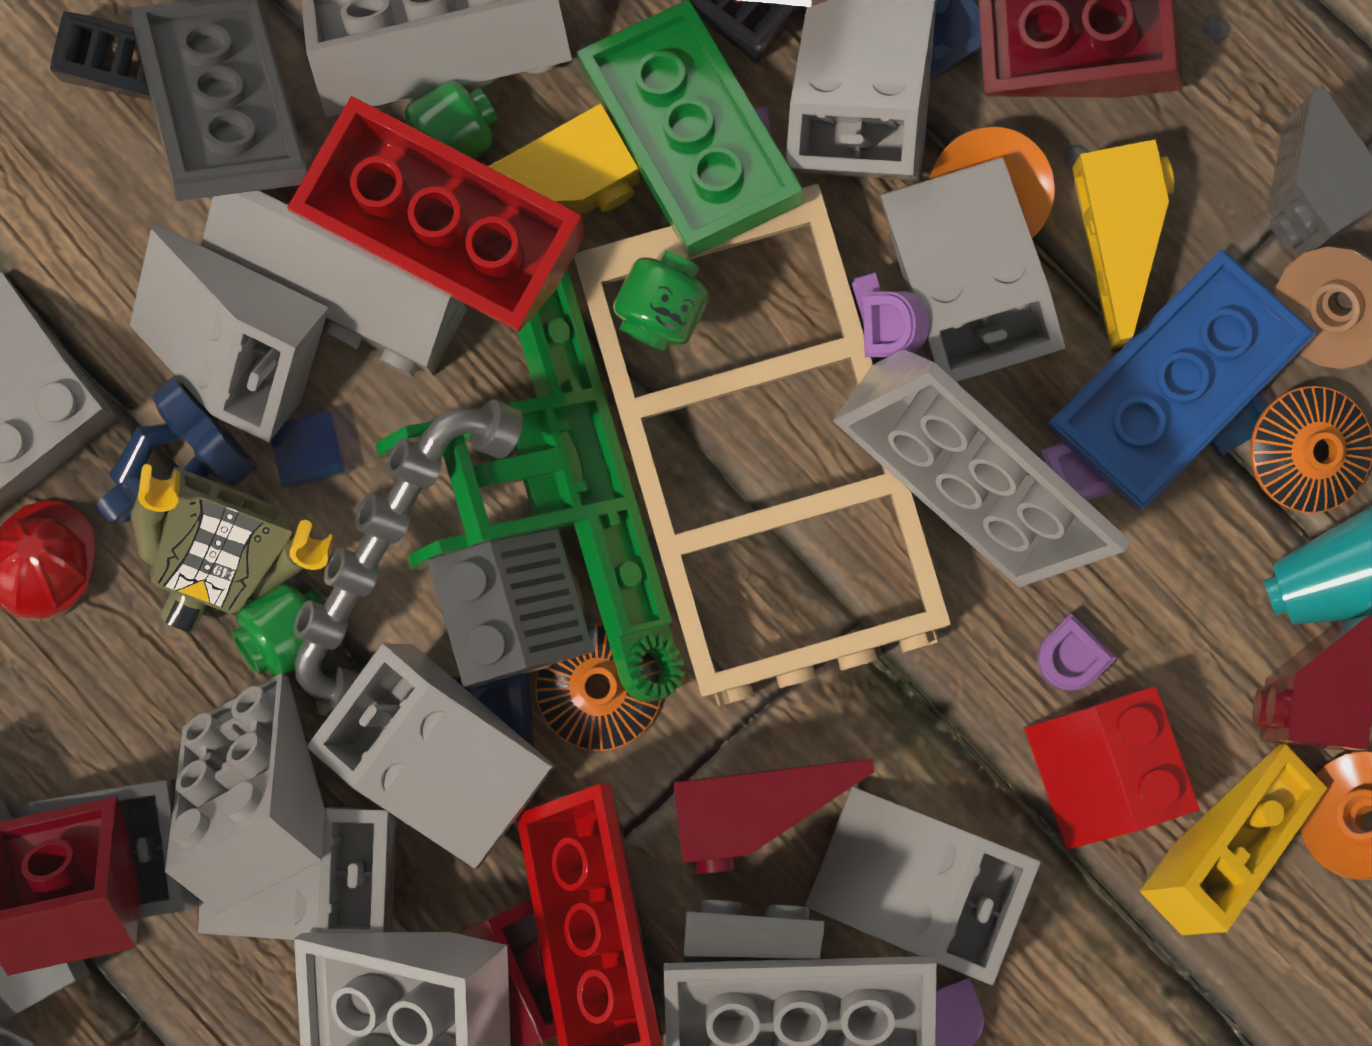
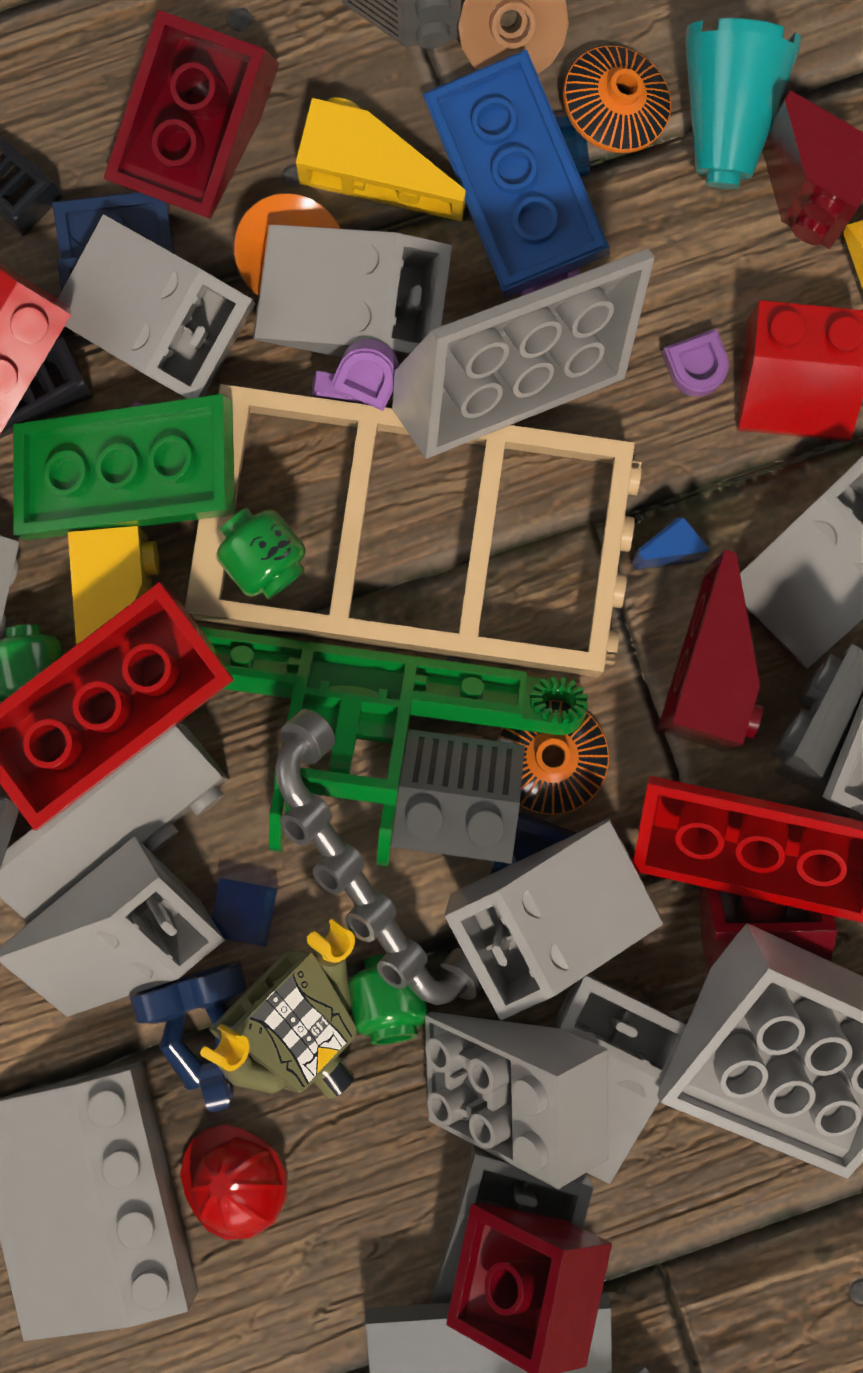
camera: 70 degrees left, 0 degrees up
none -> blue slope [632,517,709,569]

